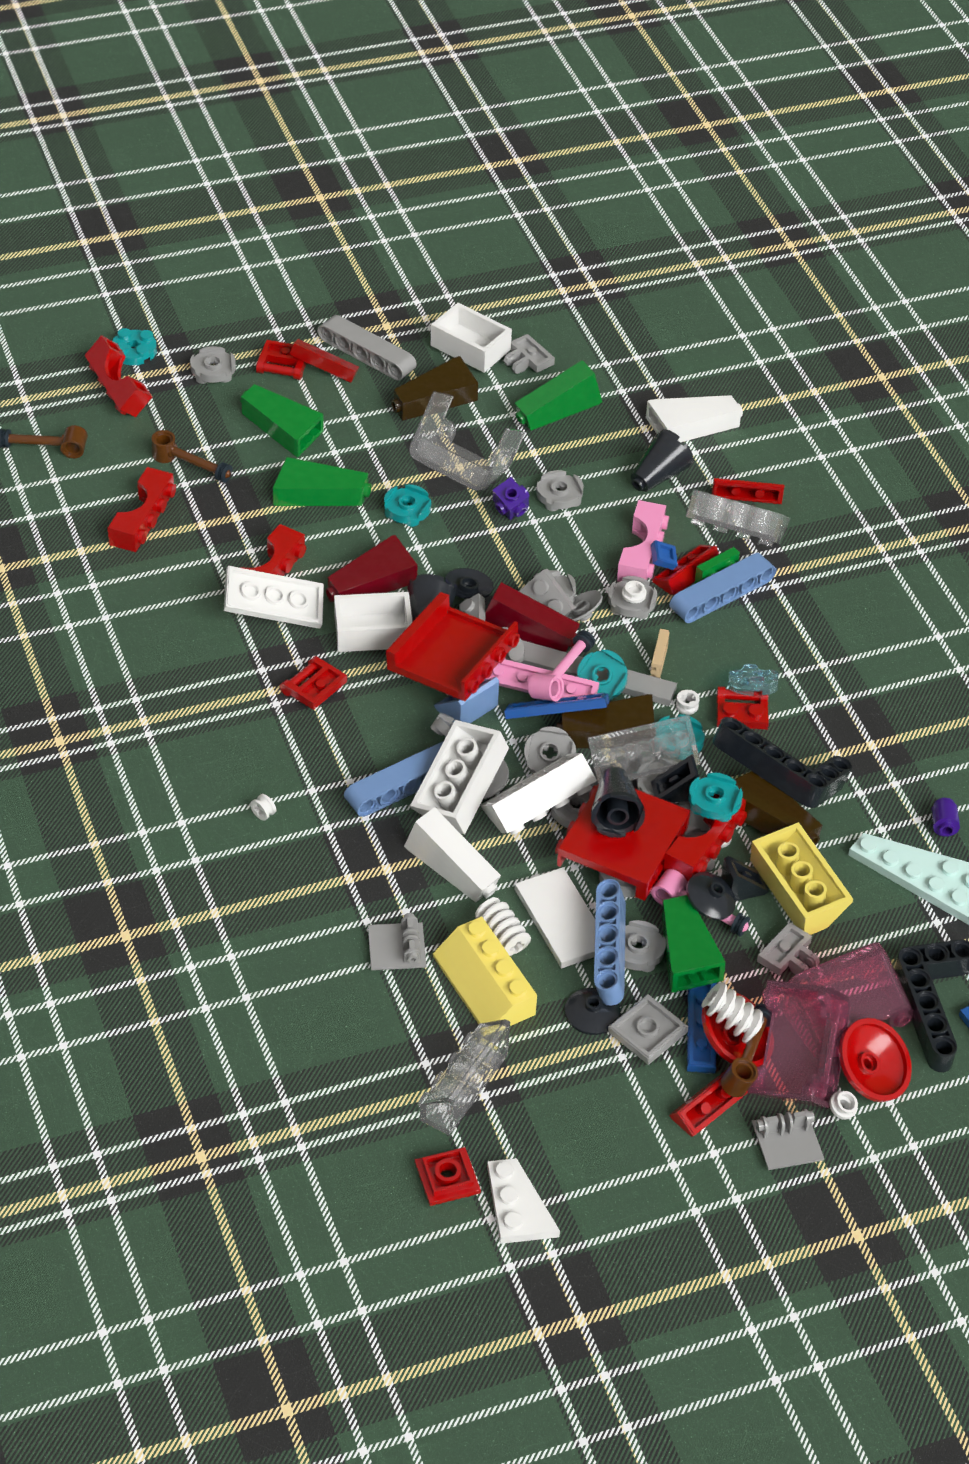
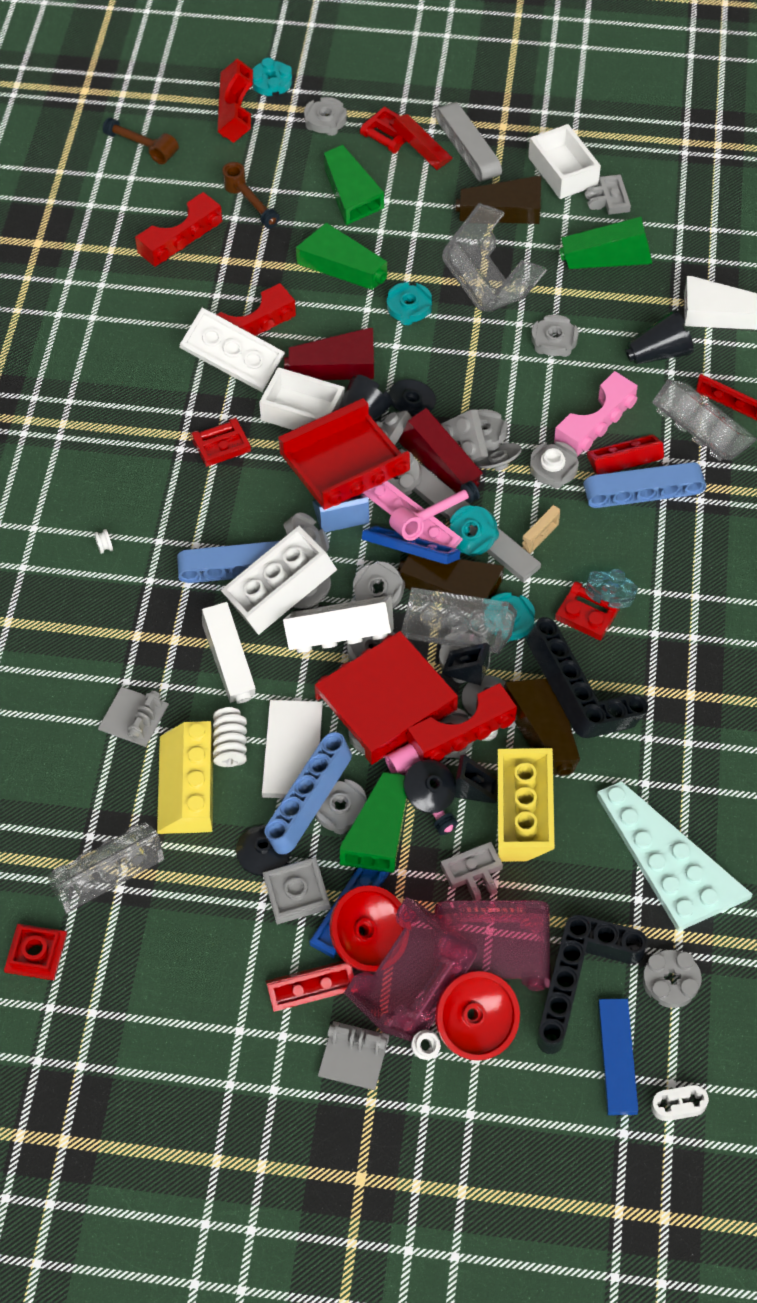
camera: 30 degrees right, 10 degrees up
white wing [487,1158,560,1244] -> none
dark purple brick [492,477,530,520] -> none
black cone [591,767,645,838] -> none
blue tile [651,540,678,570] -> none
white bush [676,690,700,715] -> none
teal plate [689,773,743,822] -> none
green plate [694,547,740,584] -> none
white piece [701,982,764,1043] -> none
reddish brown piece [721,1003,776,1097] -> none
dark purple brick [931,798,960,837] -> none

